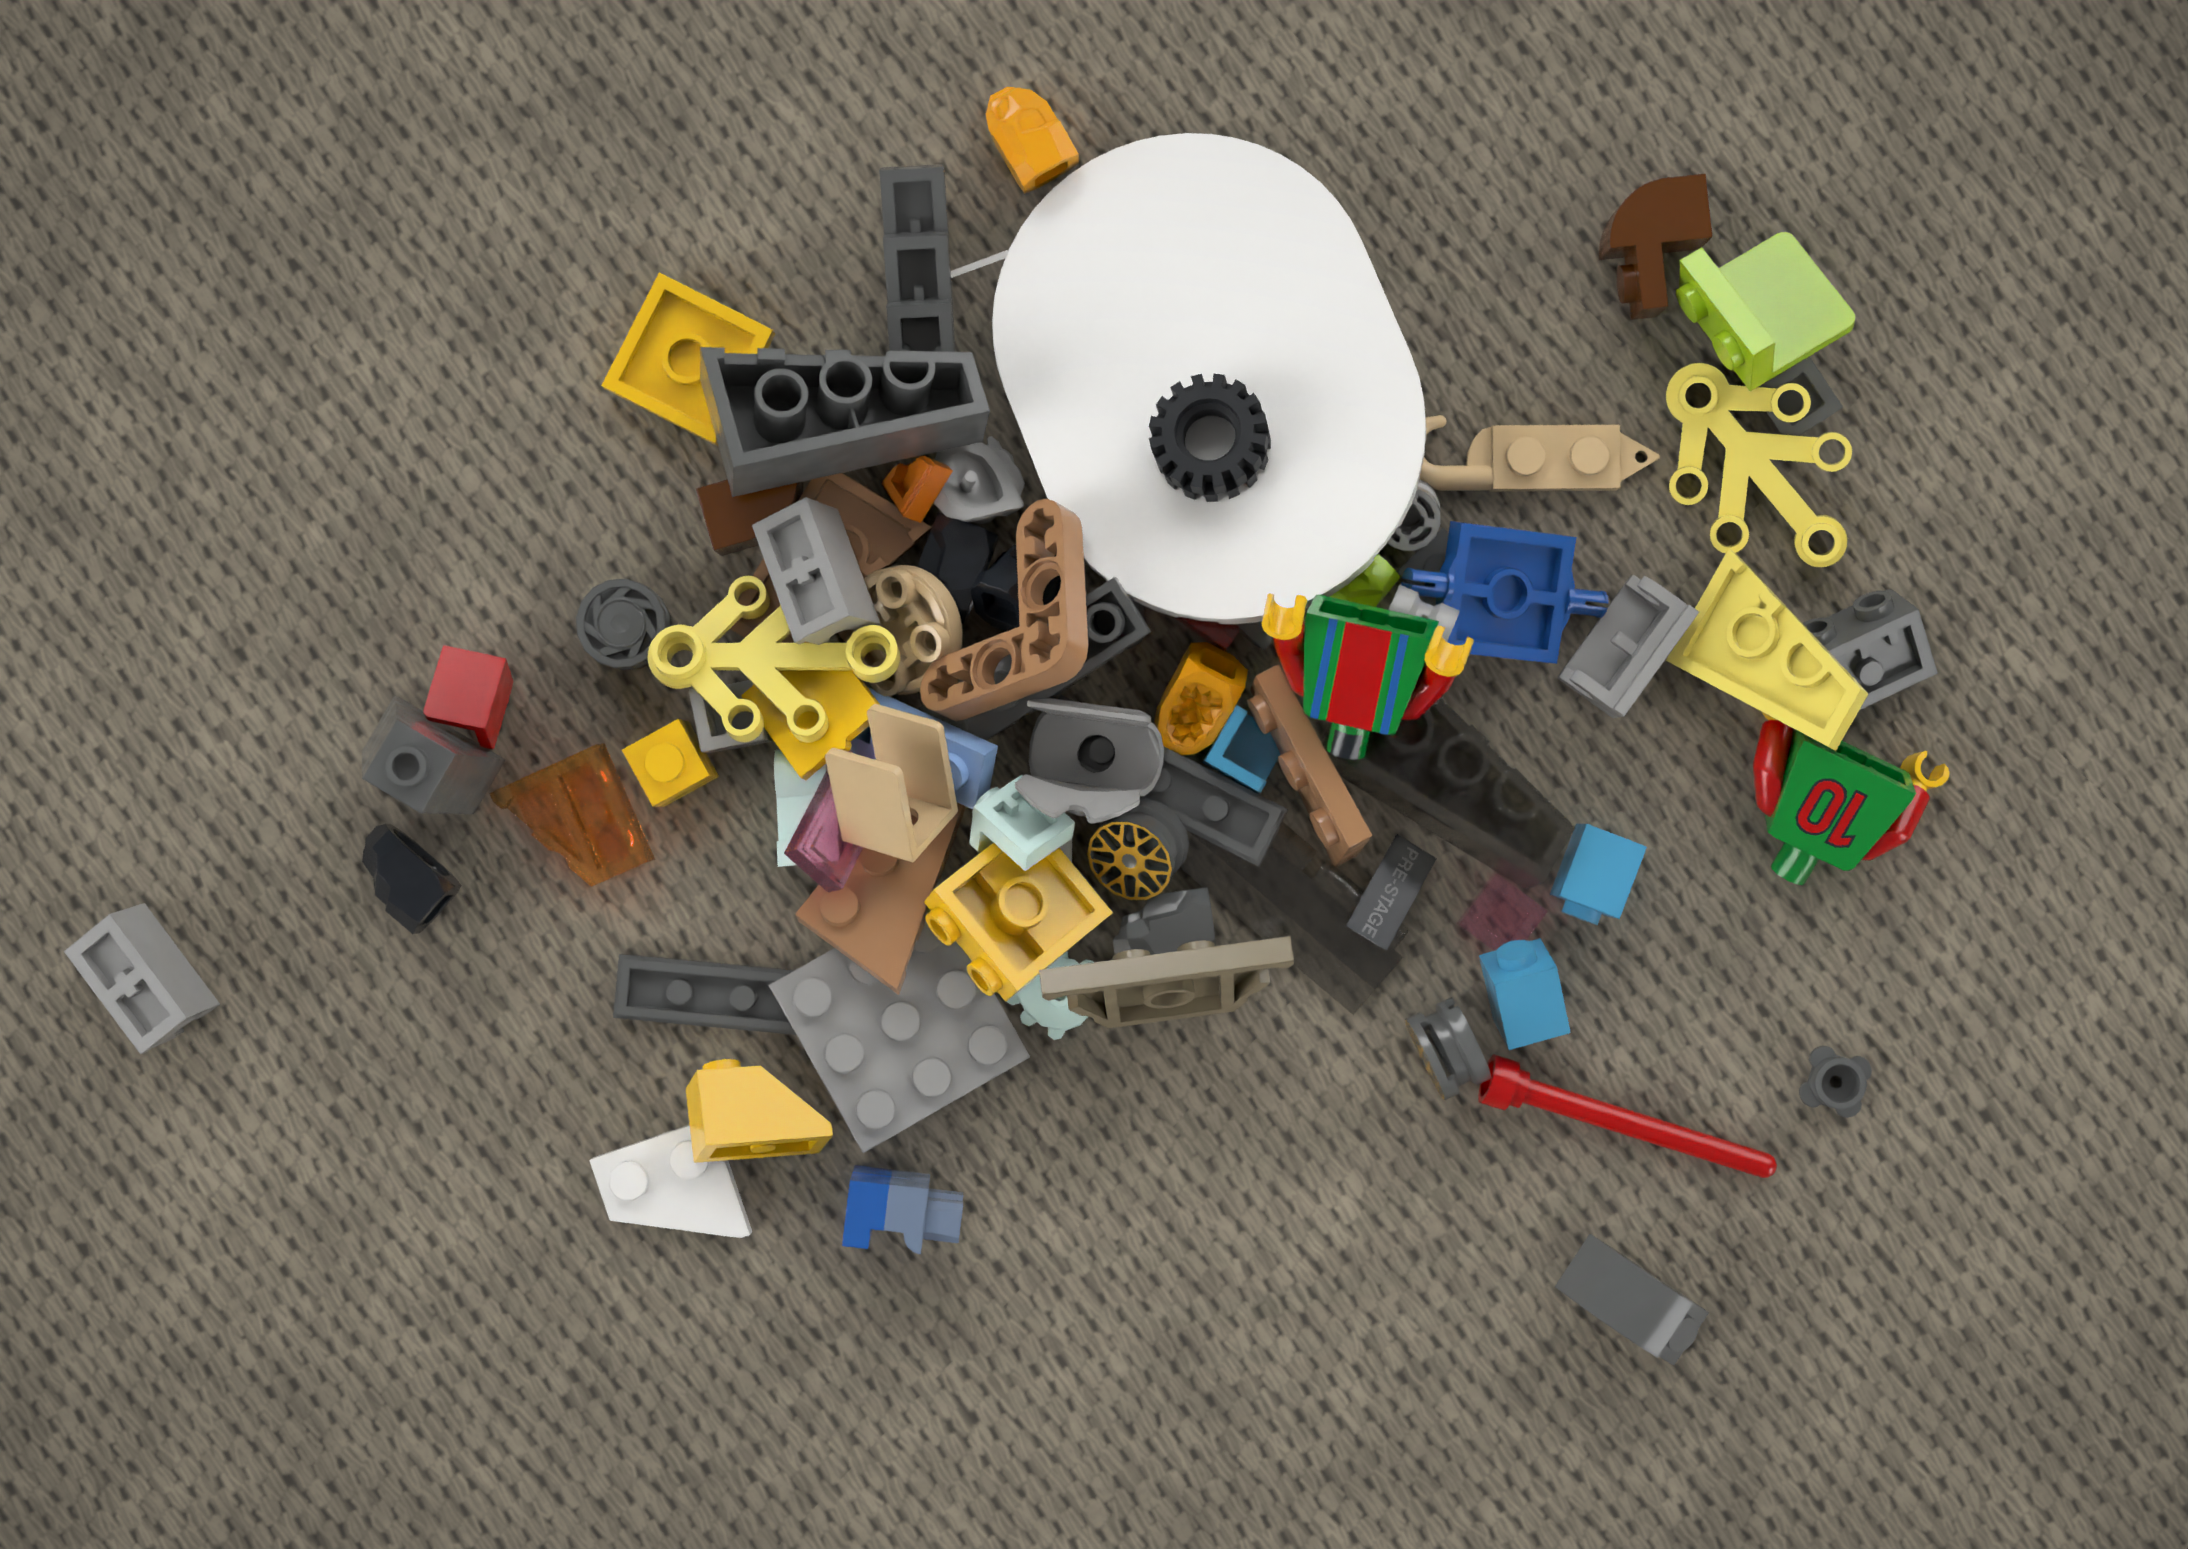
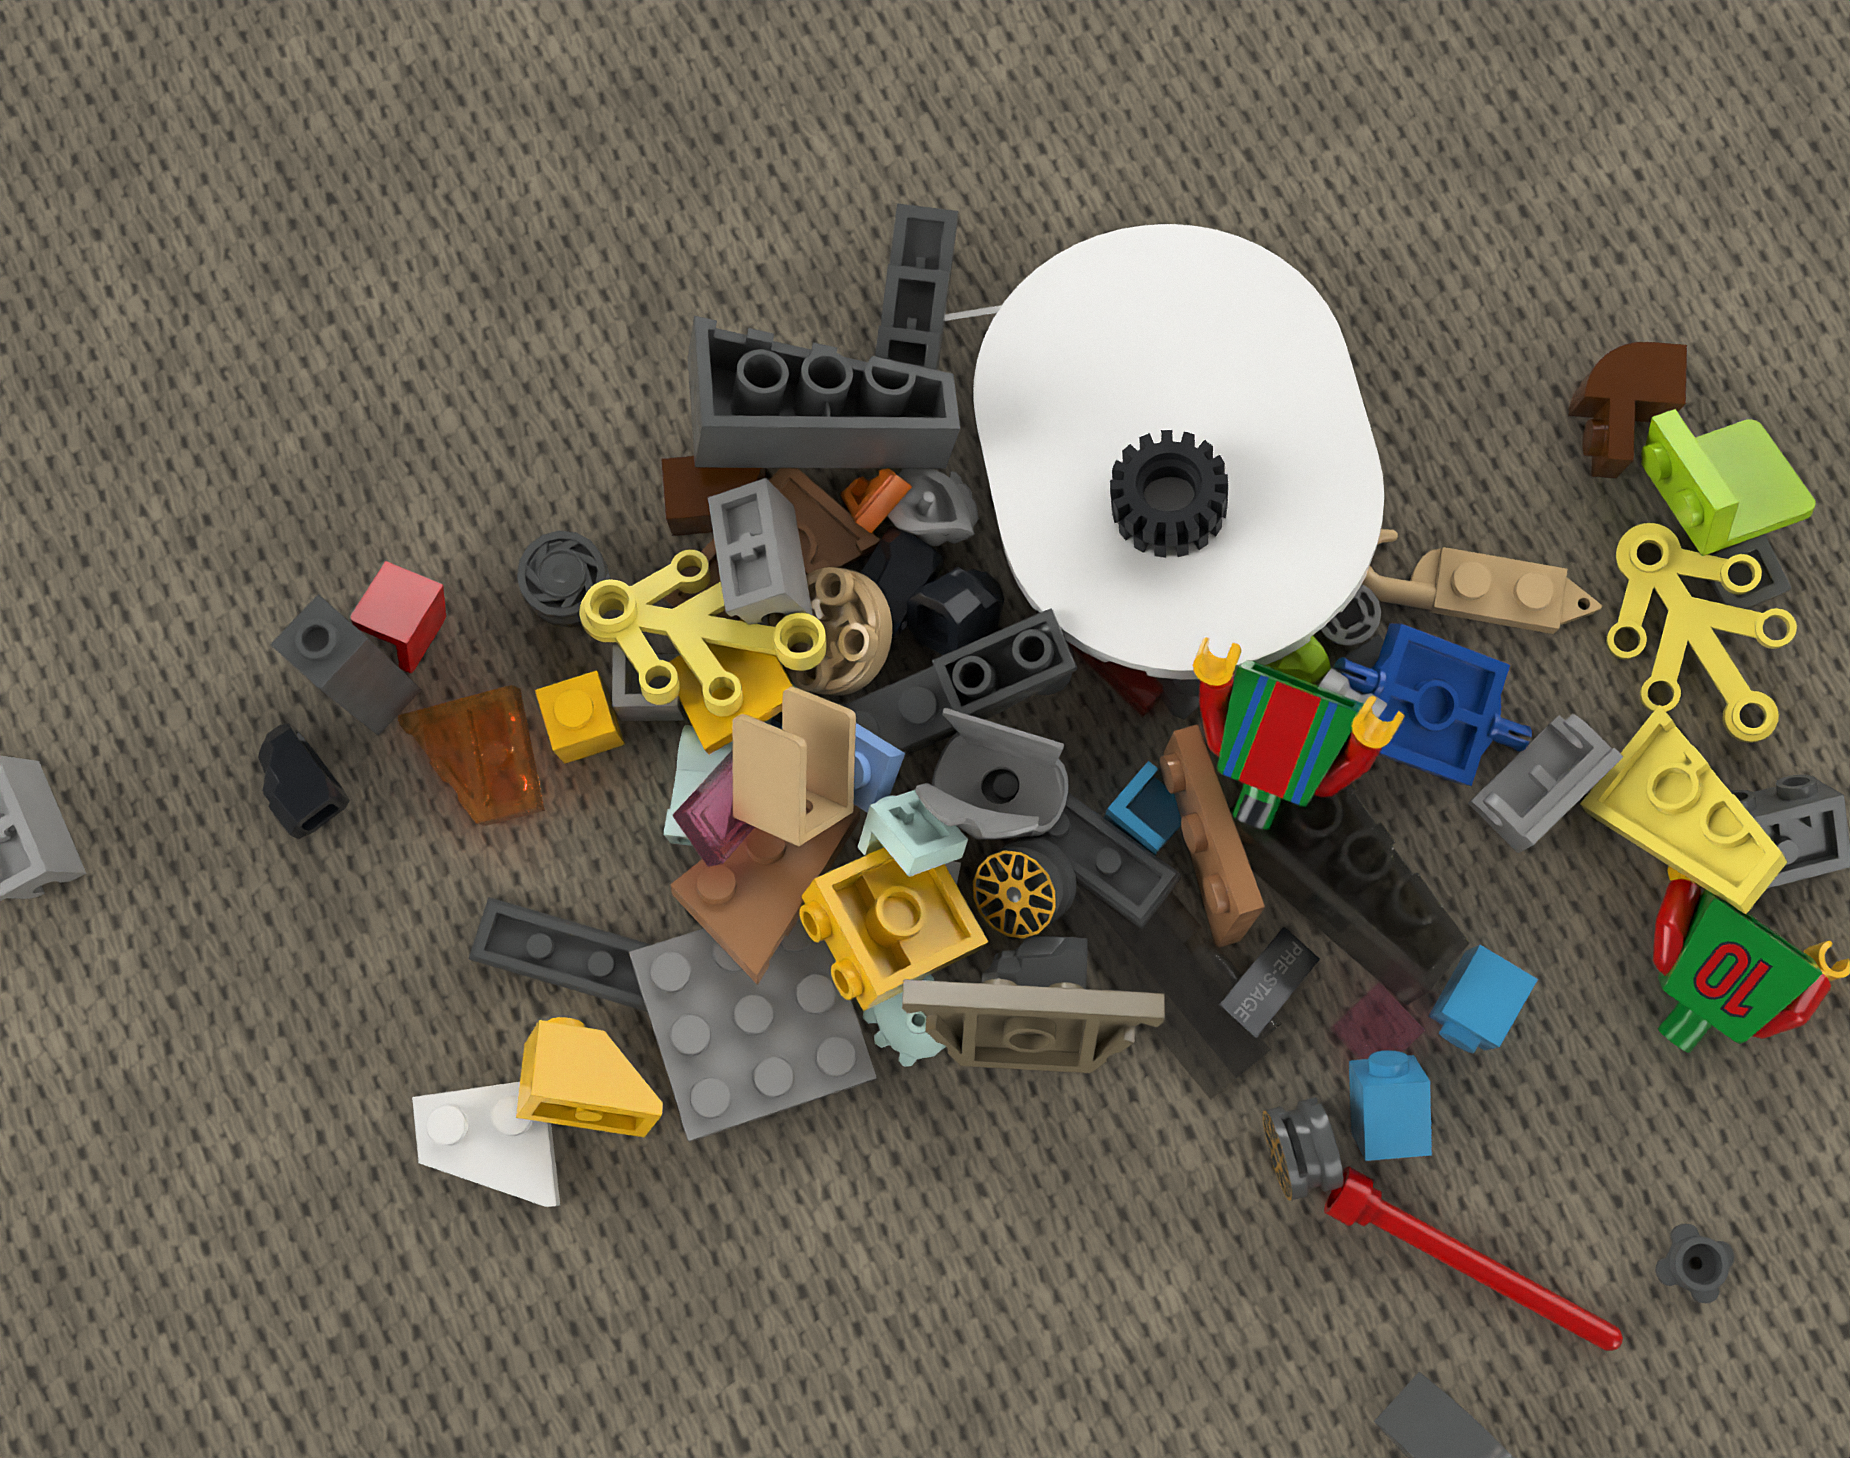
camera: 15 degrees right, 10 degrees down
yellow plate [601,272,775,446] -> none
sand blue hips [842,1165,963,1255] -> none
medium nougat beam [920,499,1088,721] -> none
light orange rock [986,87,1079,194] -> none
light orange rock [1154,642,1248,755] -> none

